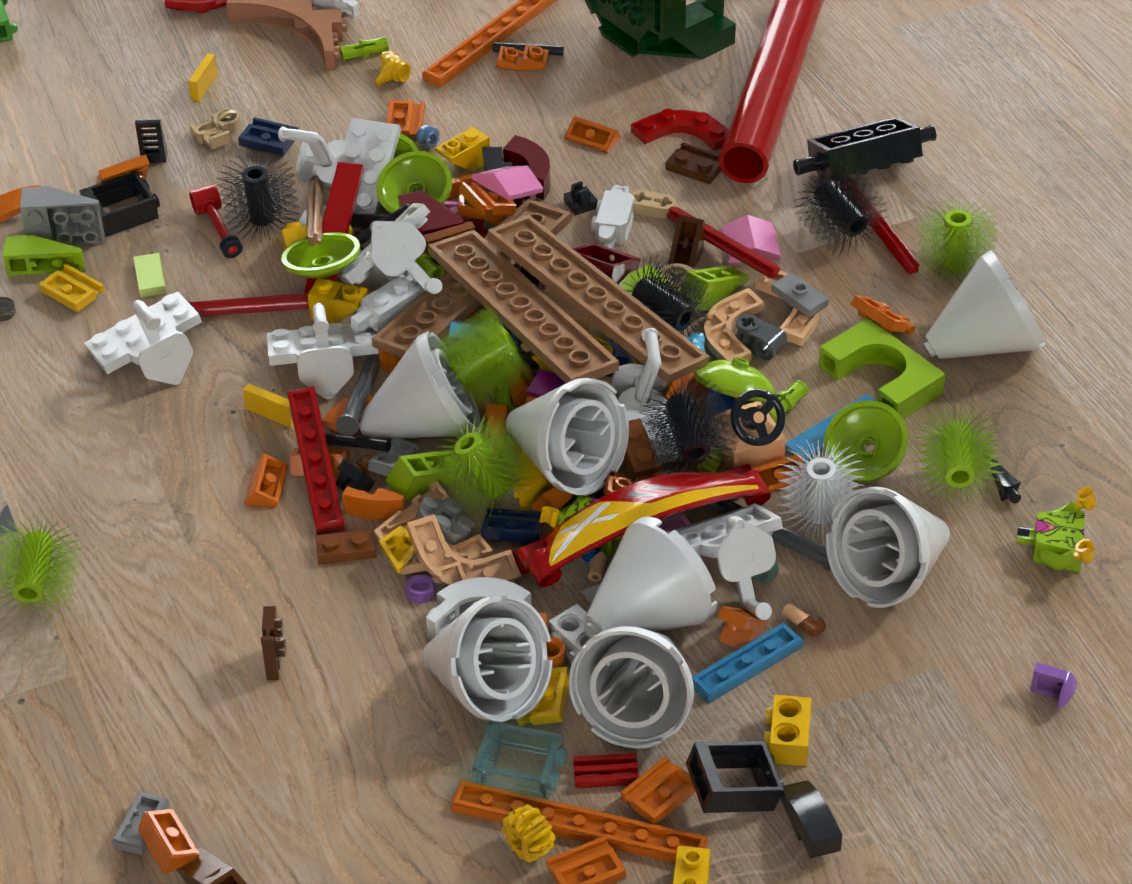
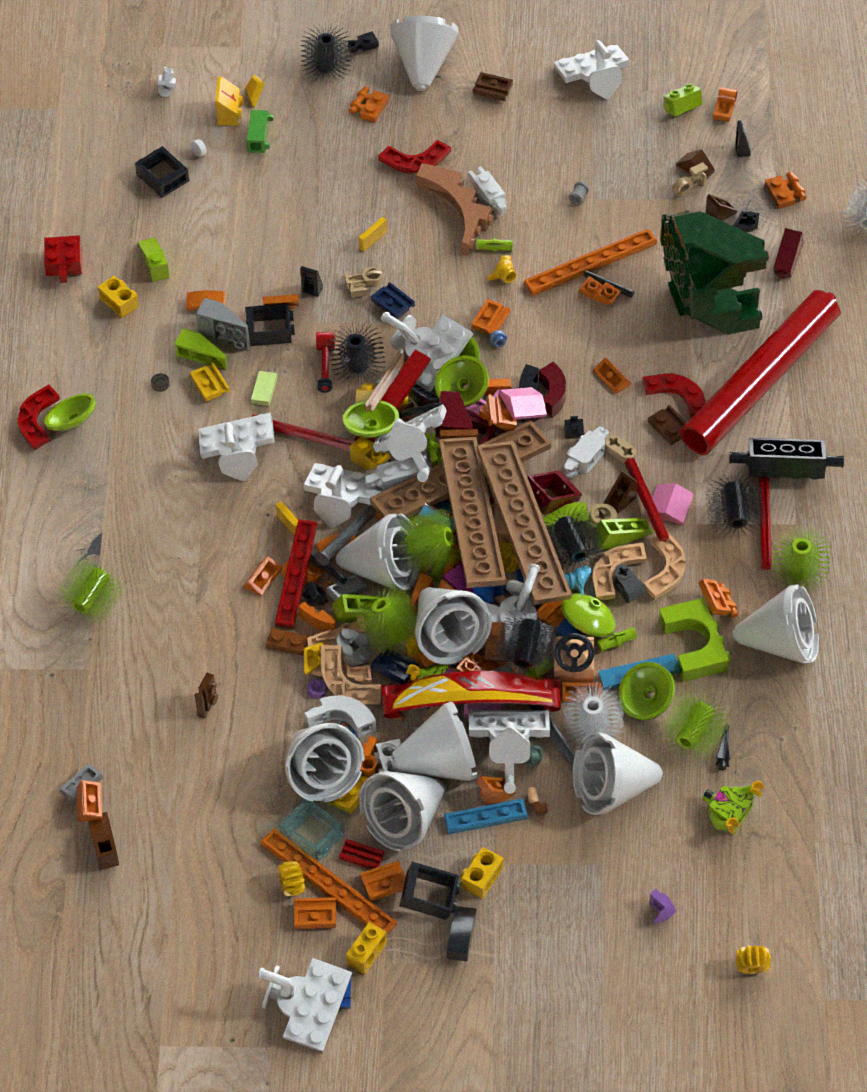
camera: 25 degrees right, 10 degrees up
yellow slope [435,126,490,172] -> none
light grey plate [771,273,829,317] -> none

